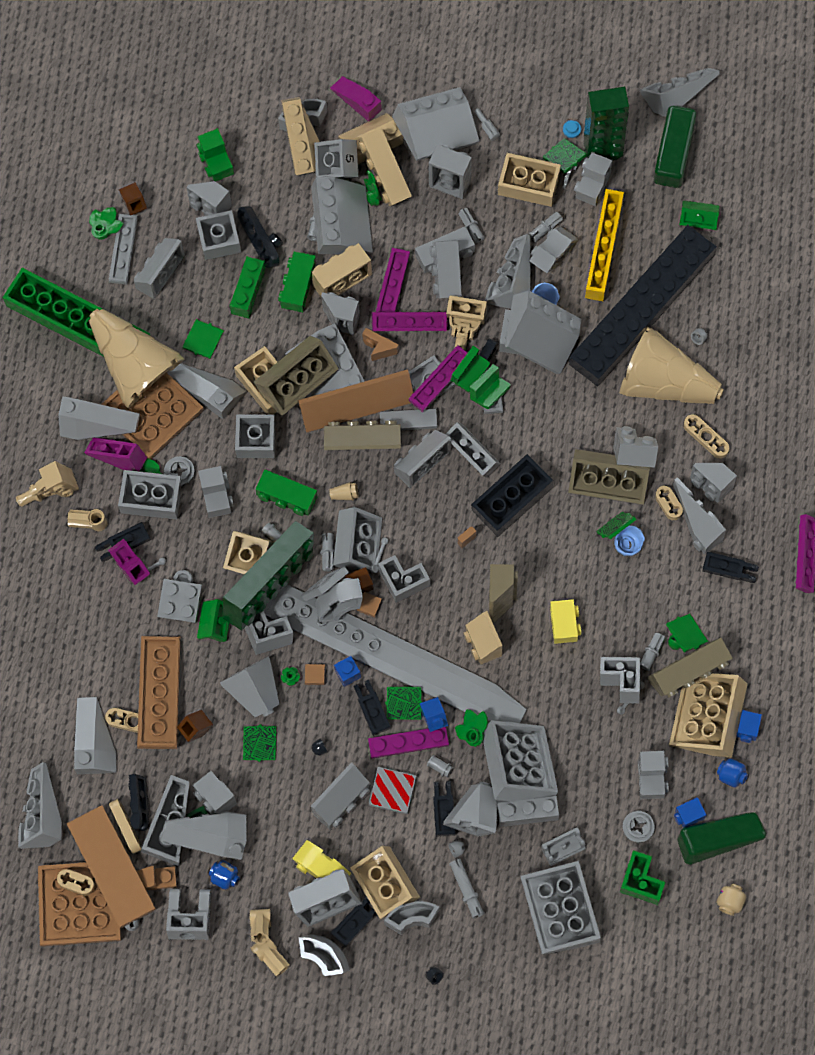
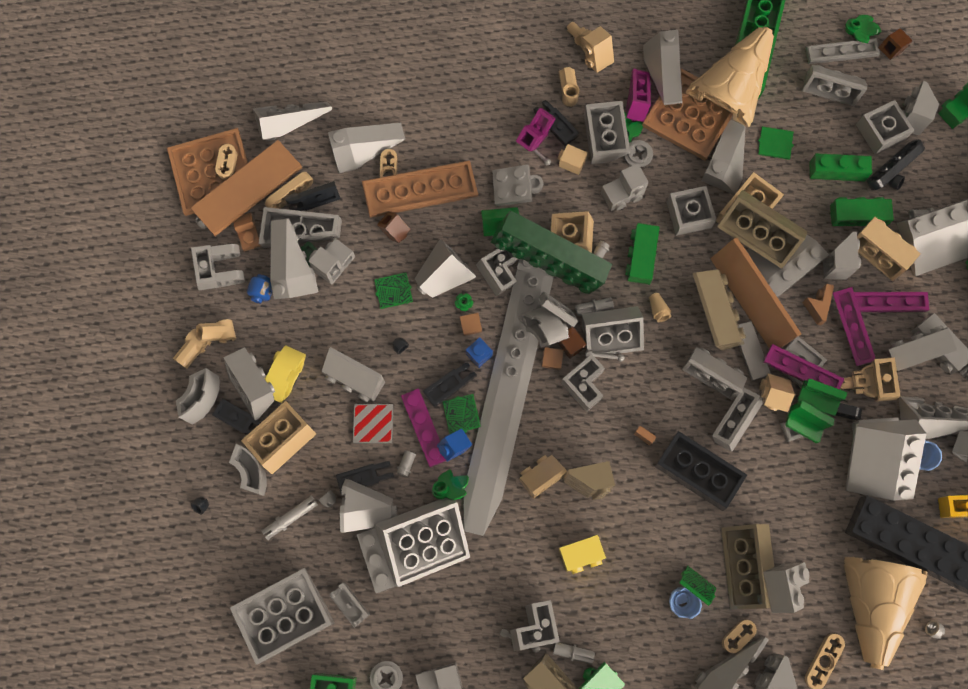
camera: 75 degrees right, 5 degrees up
none -> tan brick [558,144,588,175]
none -> tan brick [759,373,795,412]

